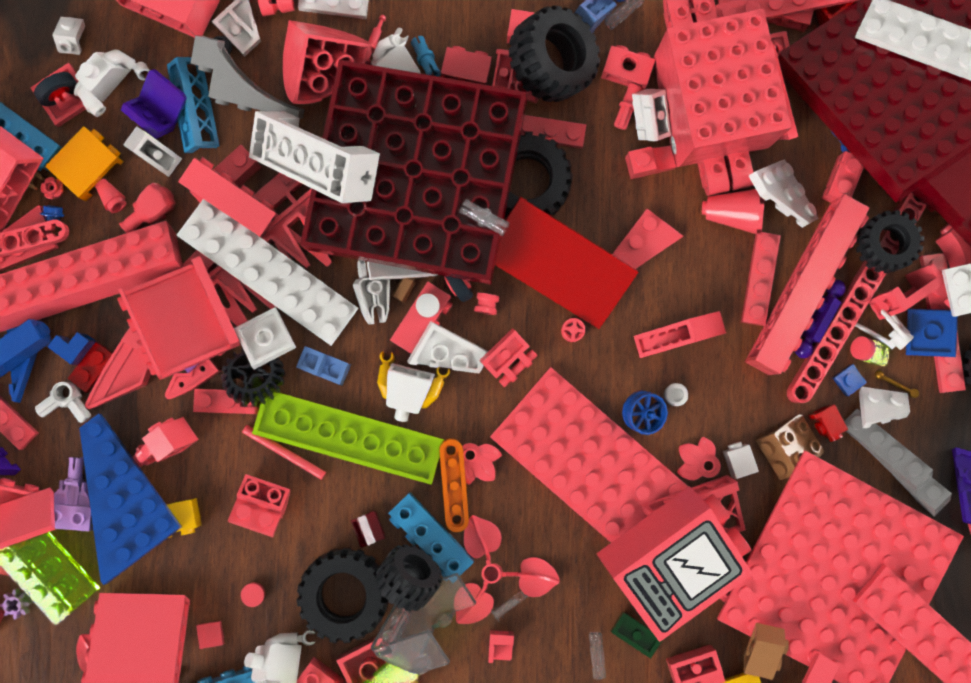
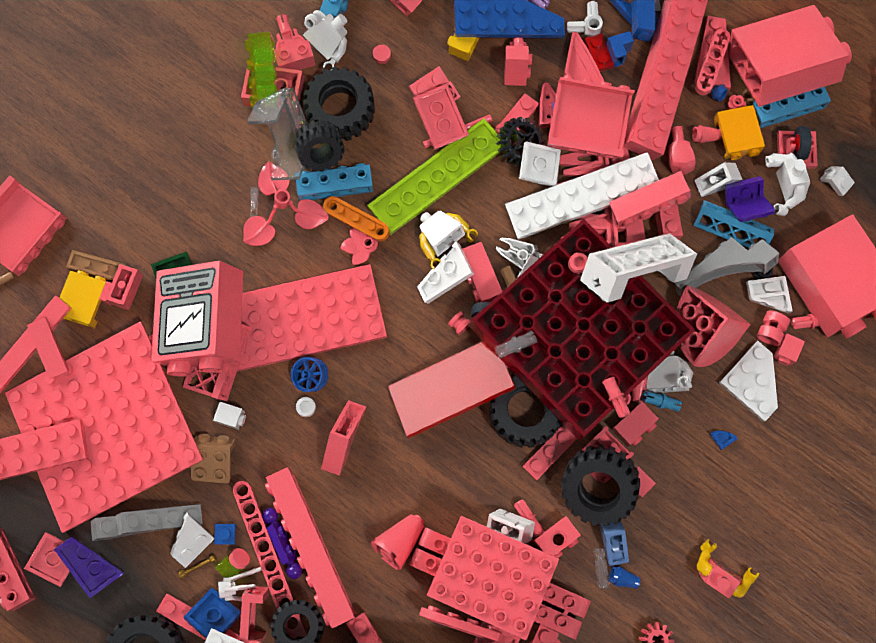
camera: 130 degrees right, 10 degrees down
coral tile [196,620,225,649] -> none
medium blue slope [296,346,351,386] -> none
dark red piece [350,510,386,548] -> none
coral piece [365,15,386,65] -> none
white tile [416,294,440,318] -> none
coral plate [479,328,538,388] -> none
coral panel [488,630,514,663] -> none
coral wheel [561,318,585,342] -> none
clear axle [589,632,606,680] -> none
coral wing [613,209,684,269] -> none
coral arch [625,145,676,179] -> none
coral plate [677,437,721,481] -> none
coral plate [741,232,781,326] -> none
medium nougat brick [744,623,789,680] -> none
white plate [749,159,819,228] -> none
red brick [808,404,848,442] -> none
none -> coral tile [413,84,469,150]
none -> coral tile [568,253,588,274]
none -> coral axle [602,377,630,418]

